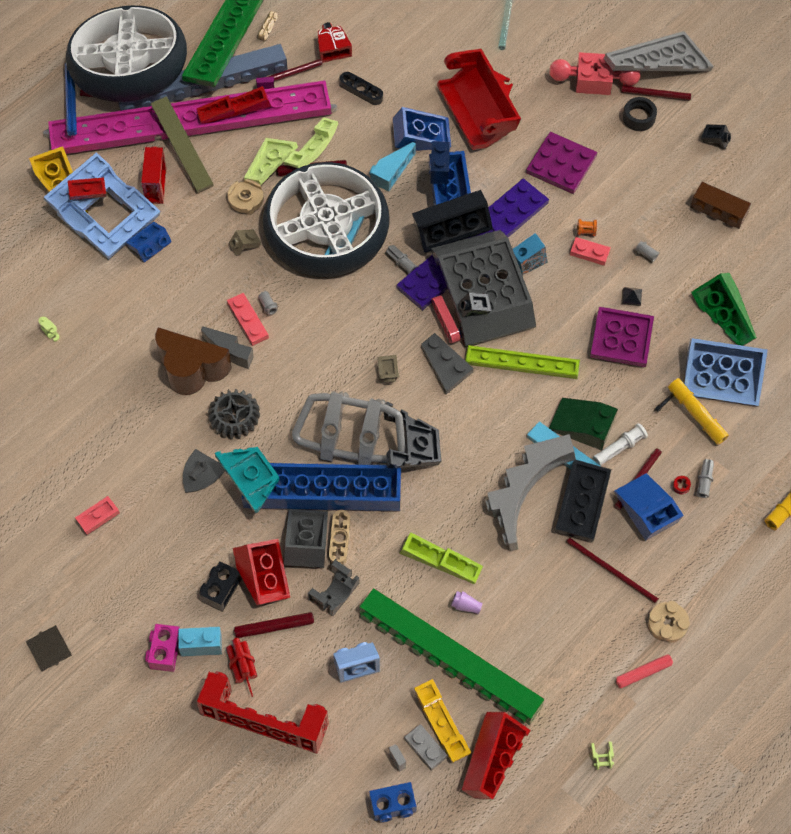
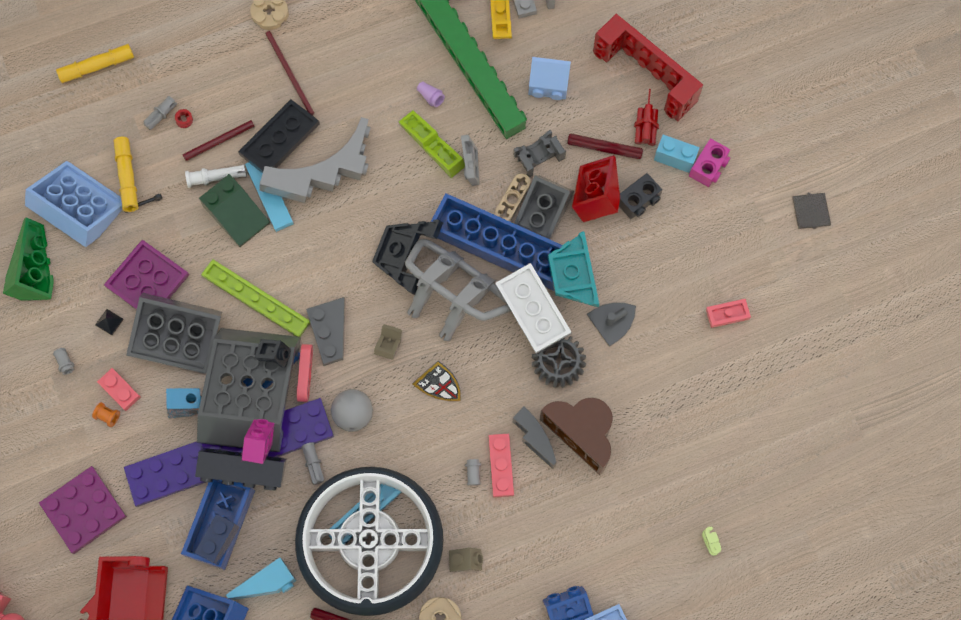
camera: 155 degrees left, 10 degrees up
blue slope [614,473,684,541] -> none
none -> dark grey slope [126,293,222,374]
none -> dark pink brick [242,419,275,464]
none -> light grey piece [330,389,373,432]
none -> shield [412,361,461,401]
none -> light grey wing [461,135,480,186]
none -> white plate [495,263,572,353]

